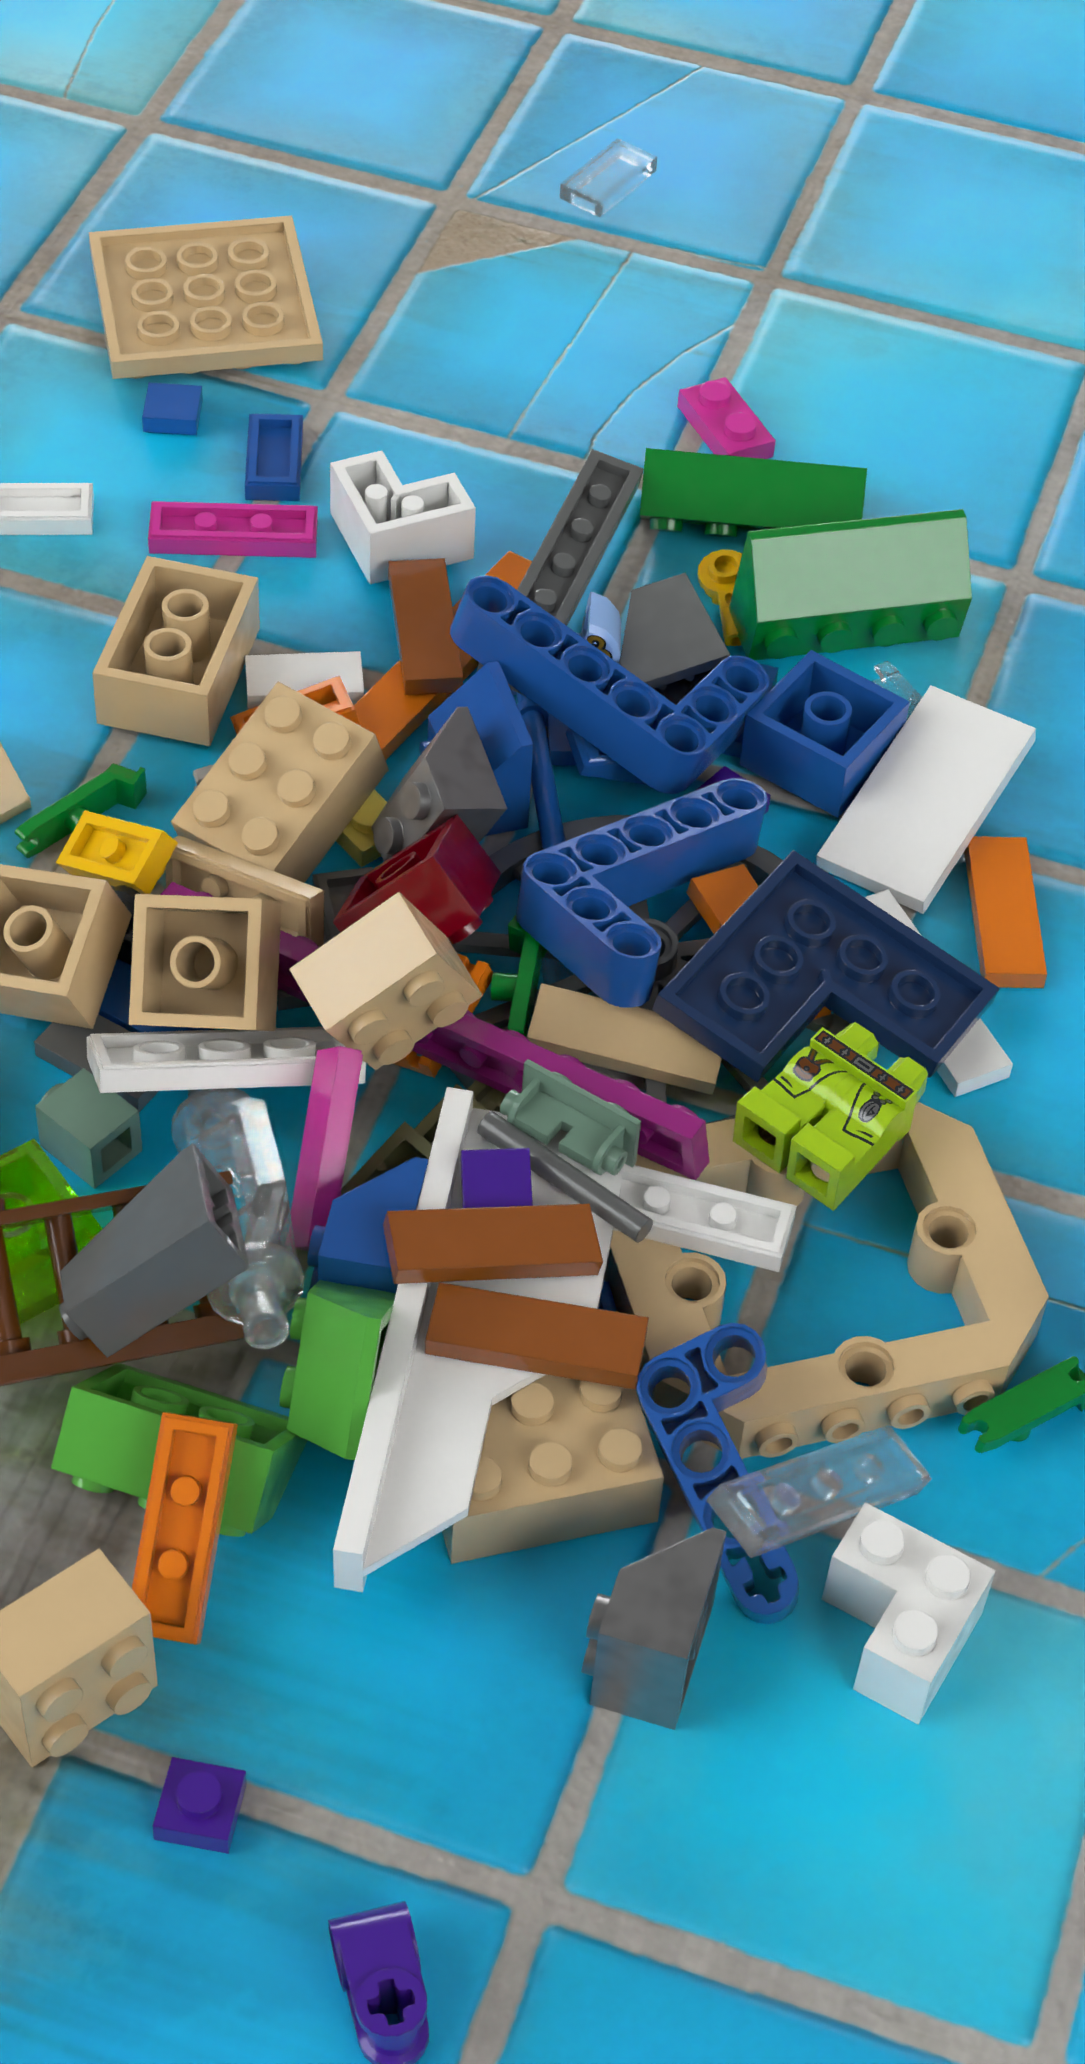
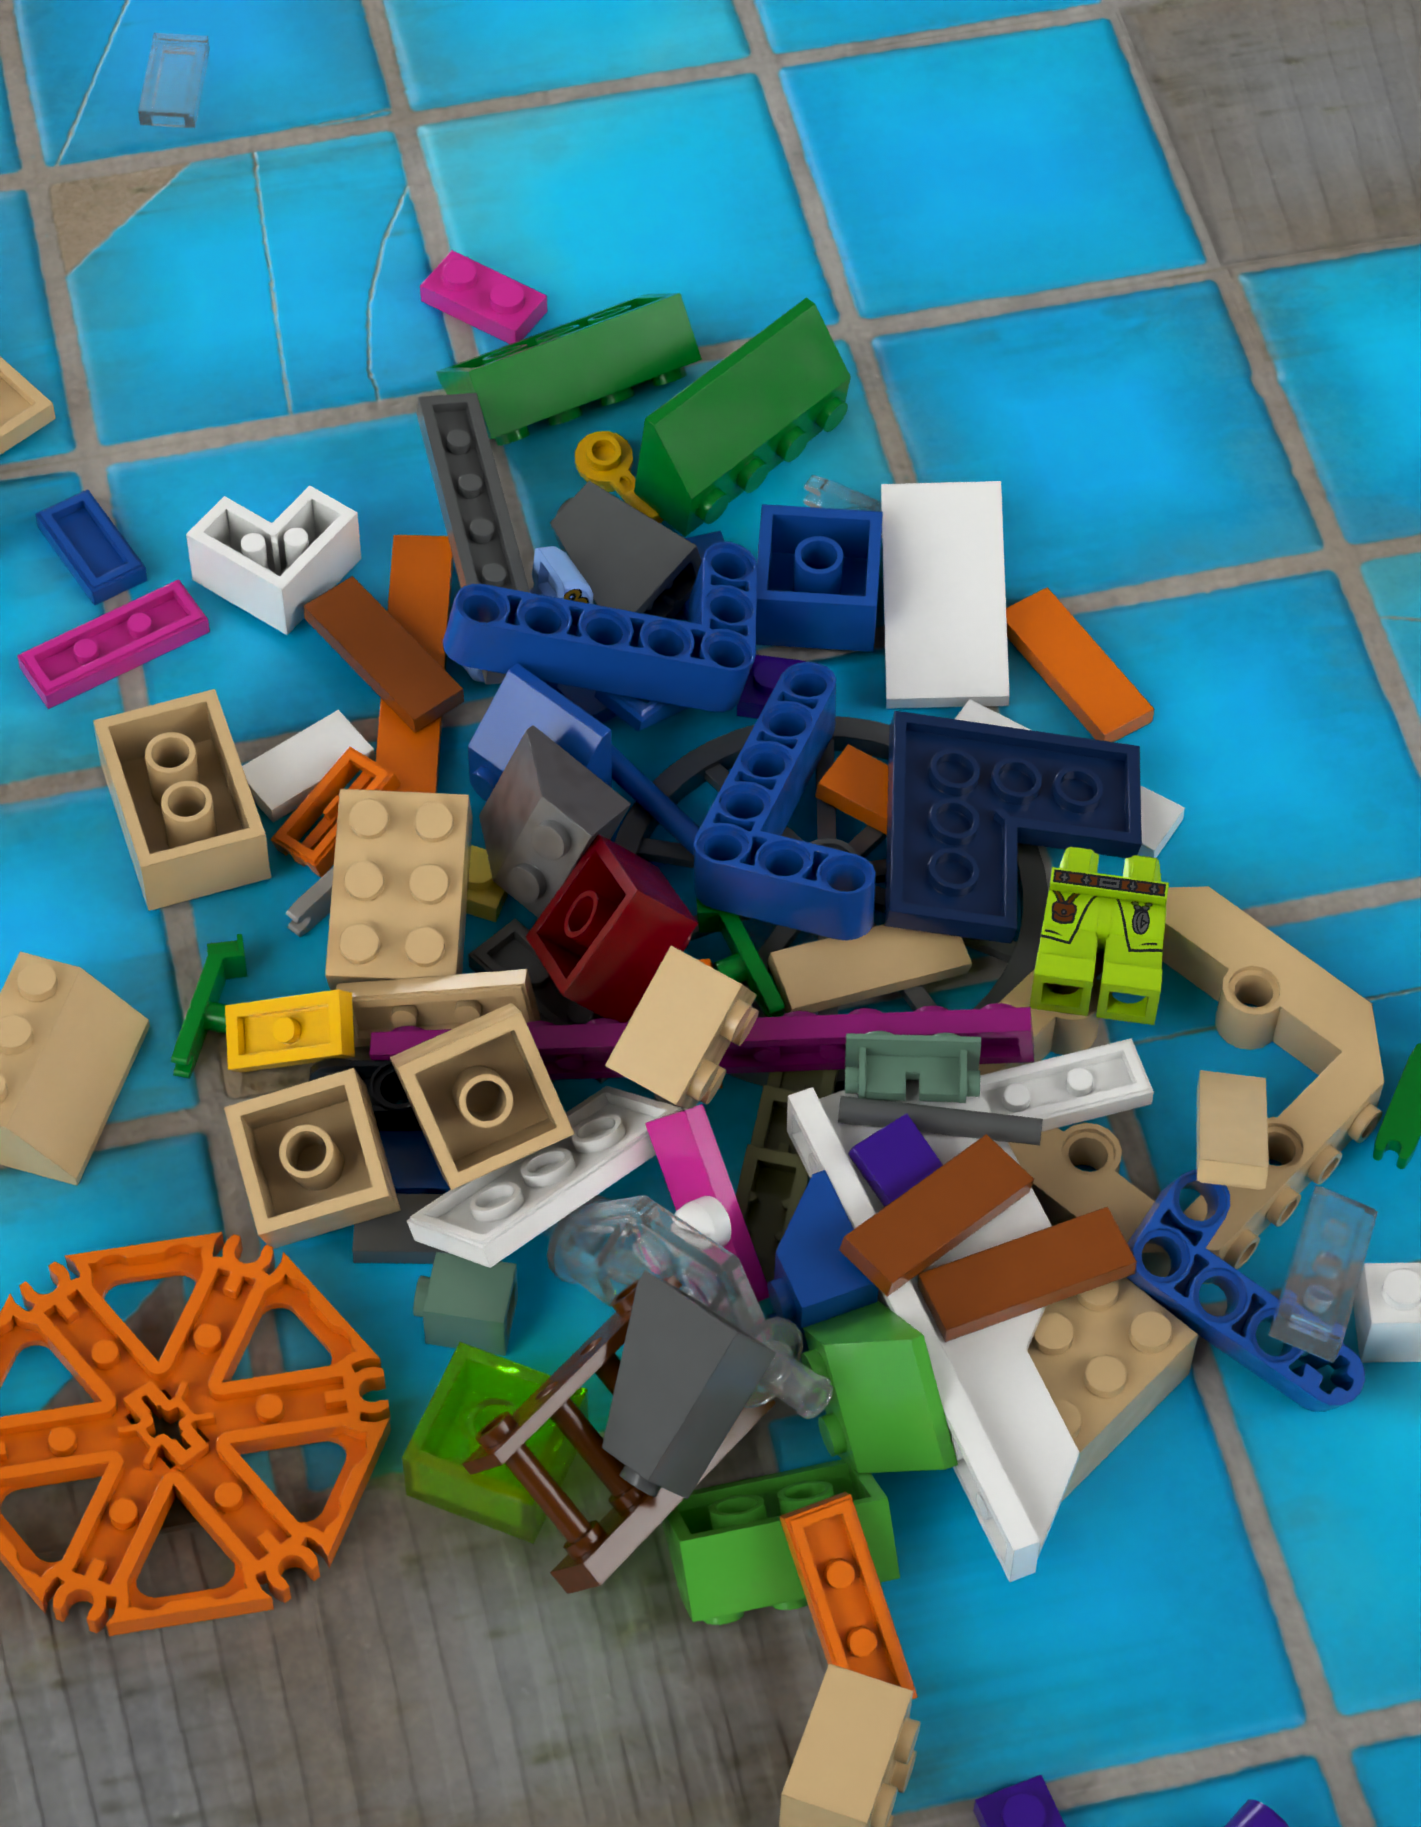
camera: 30 degrees left, 5 degrees up
flat silver slope [582,1527,727,1730] -> none
none -> white hinge [672,1196,731,1255]
none -> tan tile [1197,1070,1269,1190]

